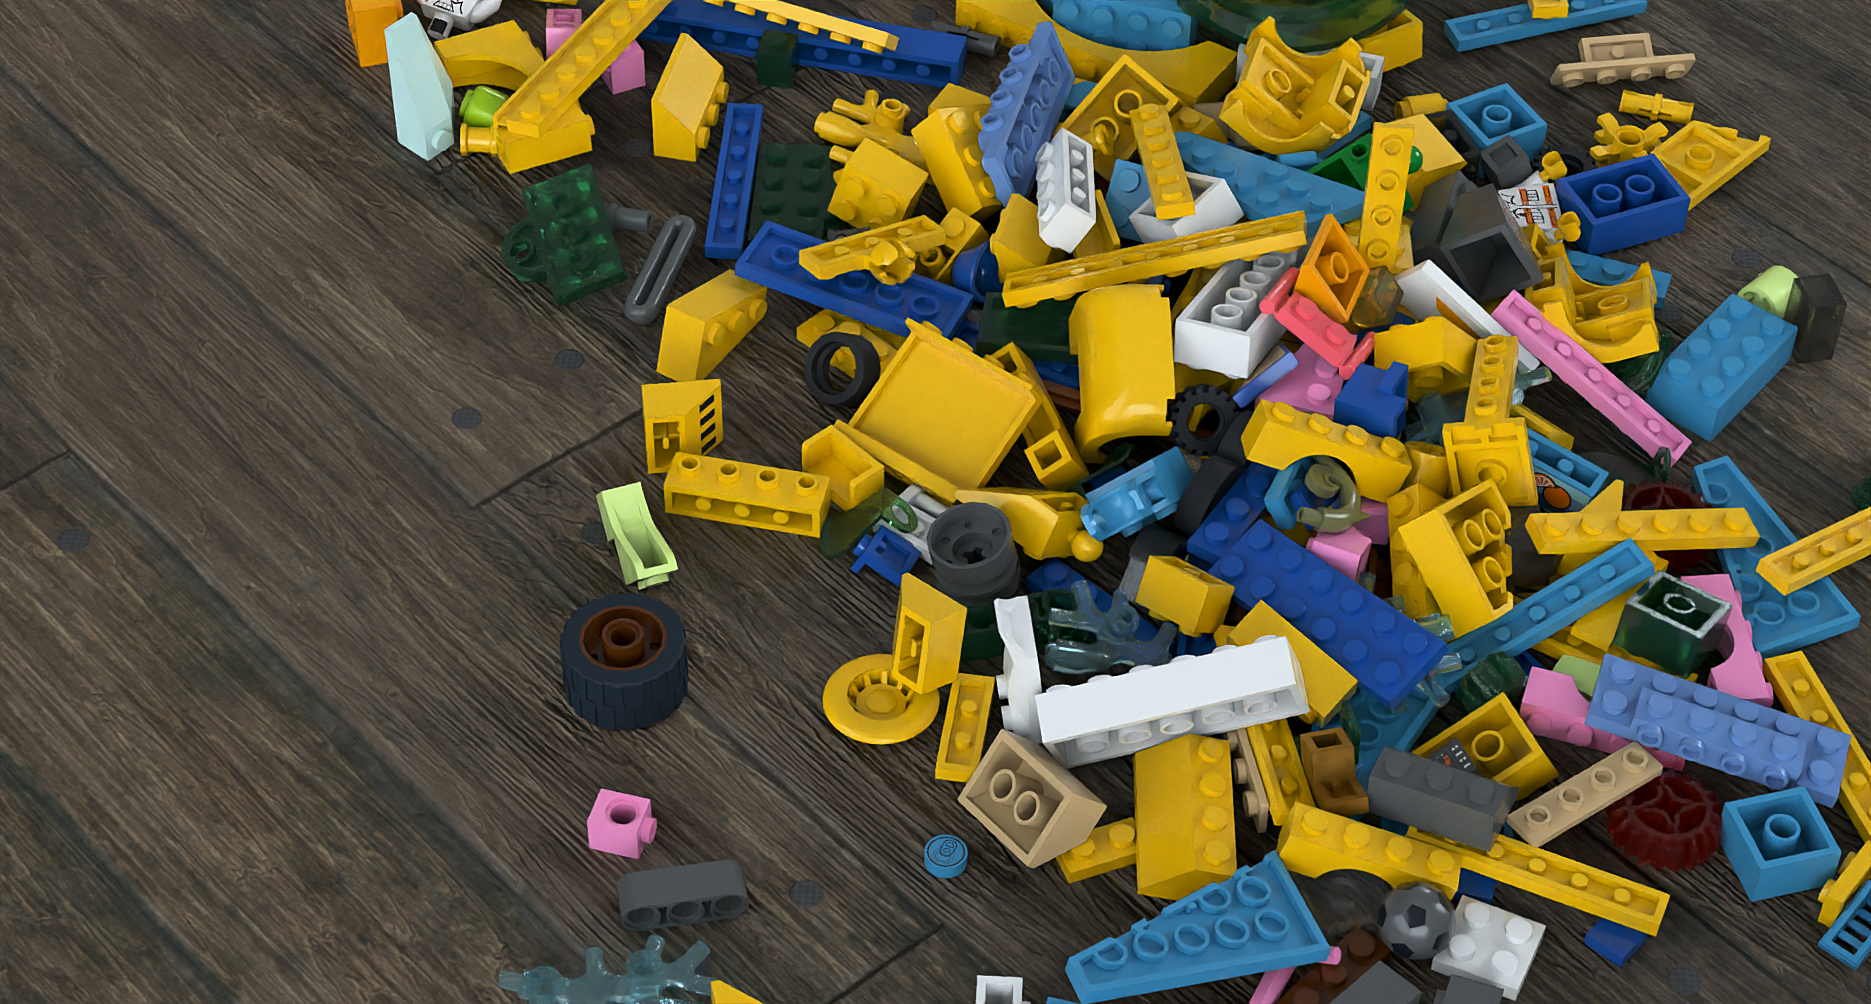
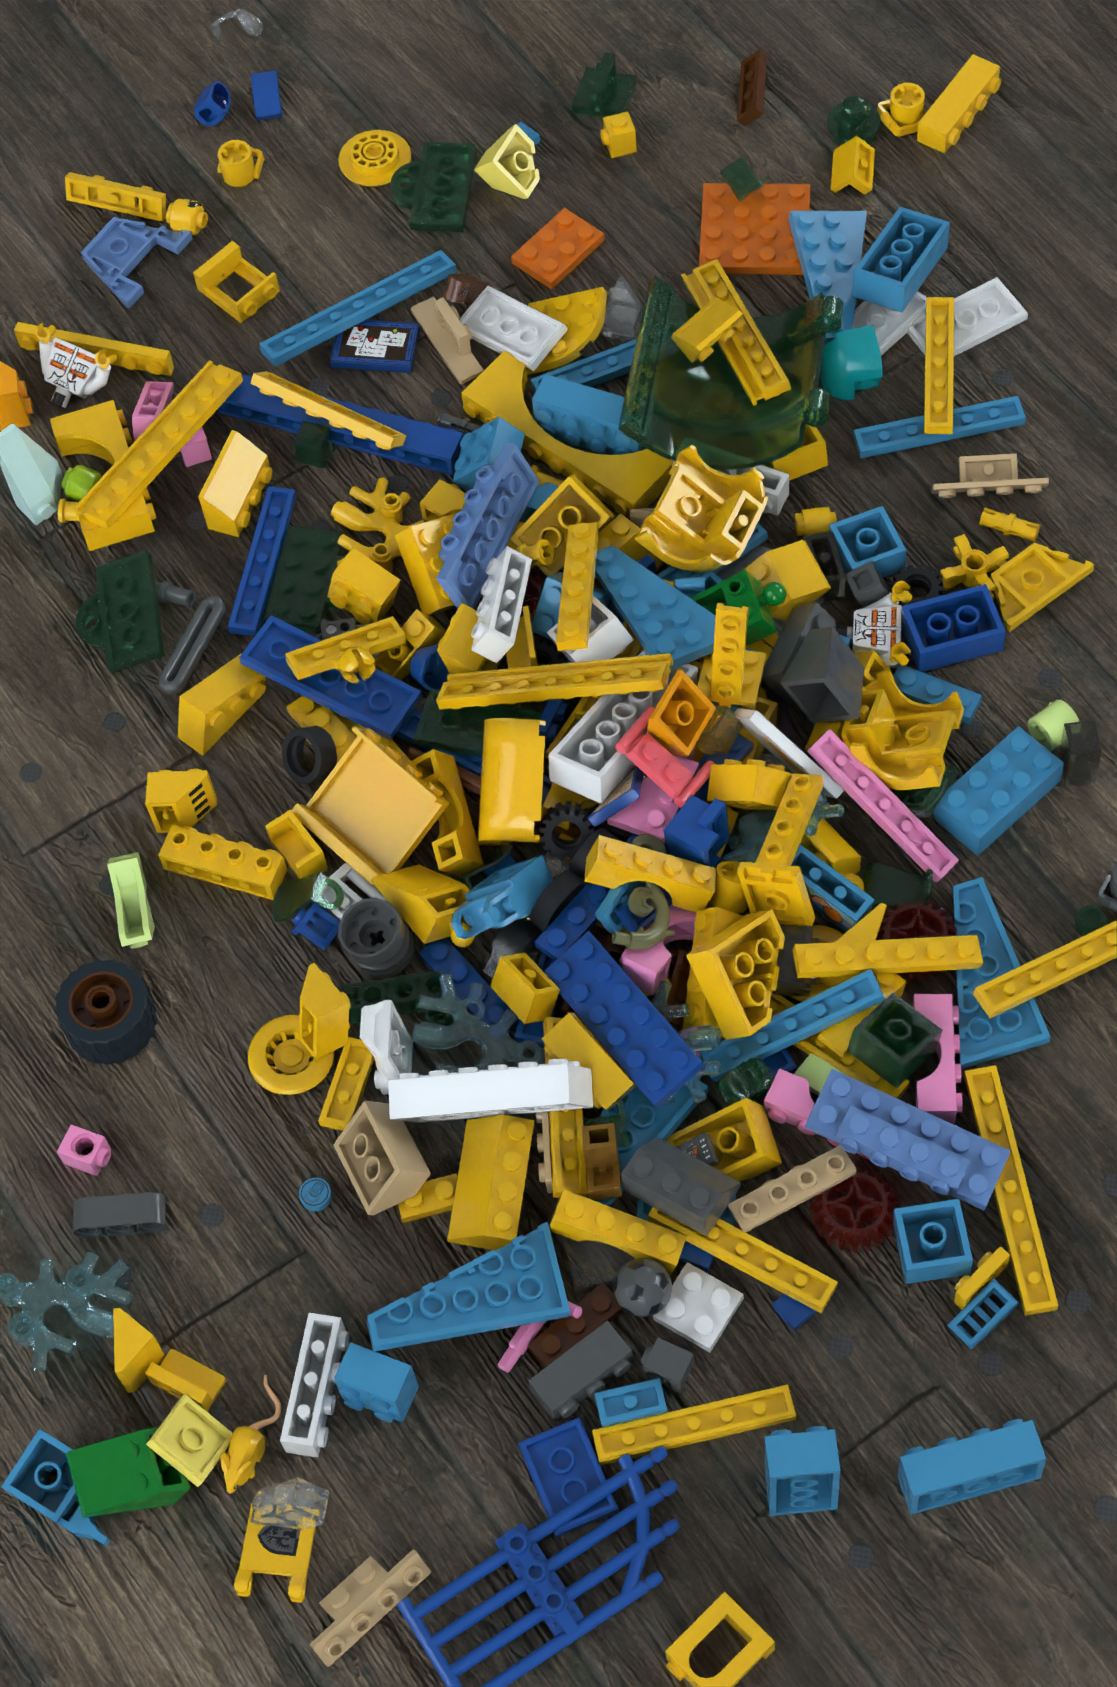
camera: 15 degrees right, 15 degrees up
none -> dark azure brick [453,417,525,491]

